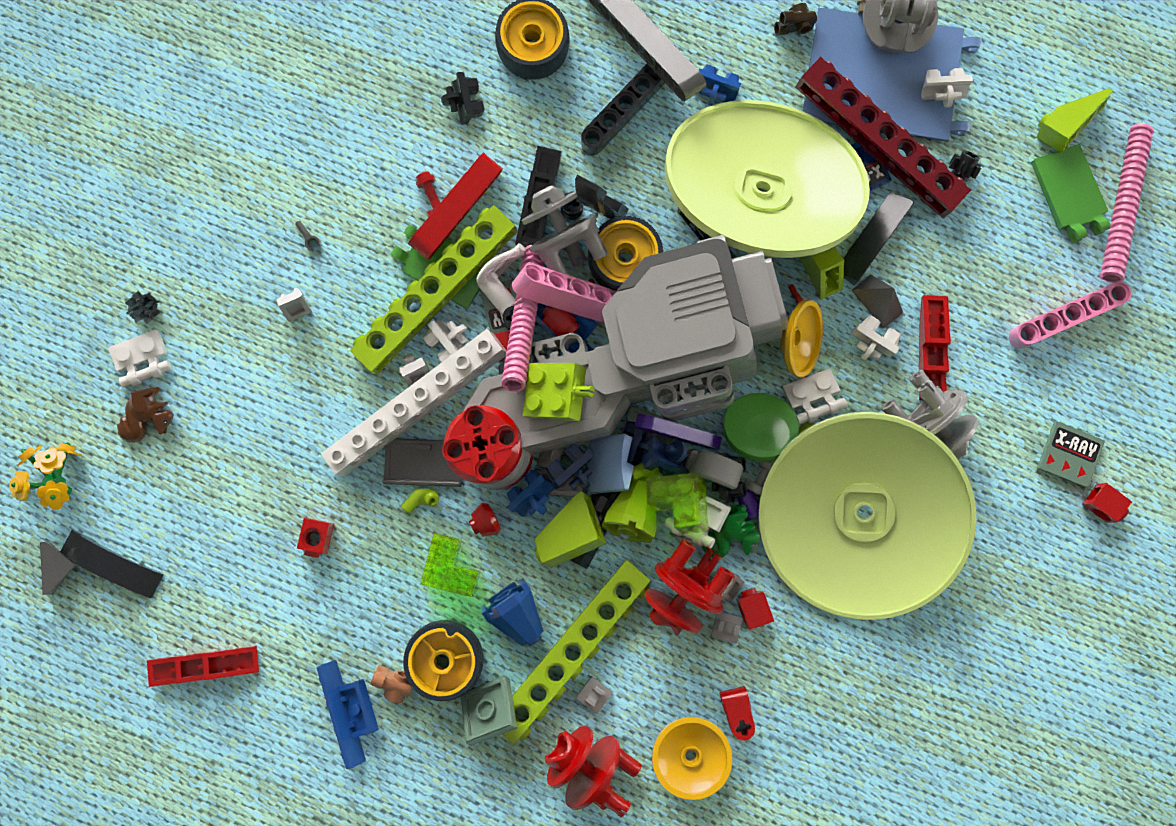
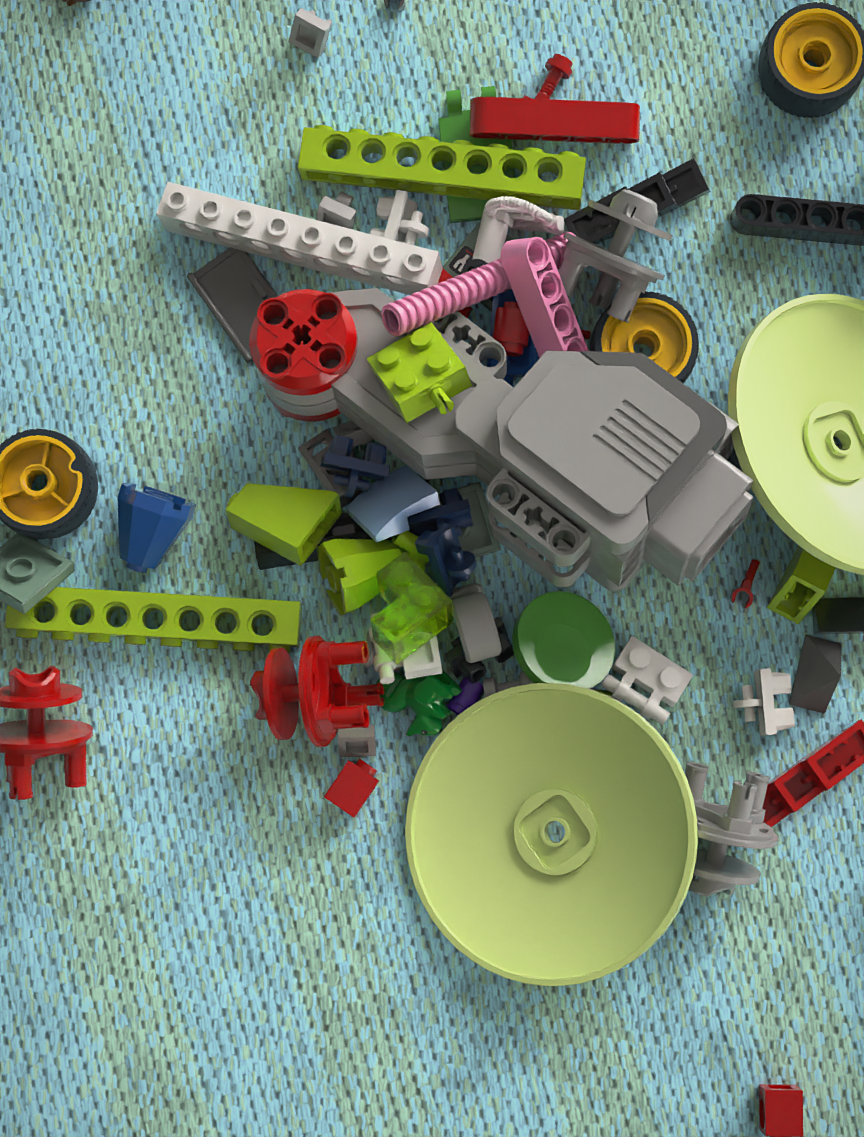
camera: 55 degrees right, 0 degrees up
red brick [296,518,334,558] -> none
lime arm [401,489,439,514] -> none
clear neon green brick [420,533,481,597] -> none
black hips [441,72,485,125] -> none
red cone [469,503,501,537] -> none
blue hips [507,470,555,517] -> none
black bush [561,191,583,220] -> none
black slope [575,174,629,219] -> none
light grey tile [576,676,613,714] -> none
beam [635,414,722,450] -> none
yellow dish [652,717,732,800] -> none
light grey tile [711,612,743,644] -> none
red piece [719,686,755,741] -> none
yellow dish [780,300,823,377] -> none
sand green tile [1037,421,1105,488] -> none

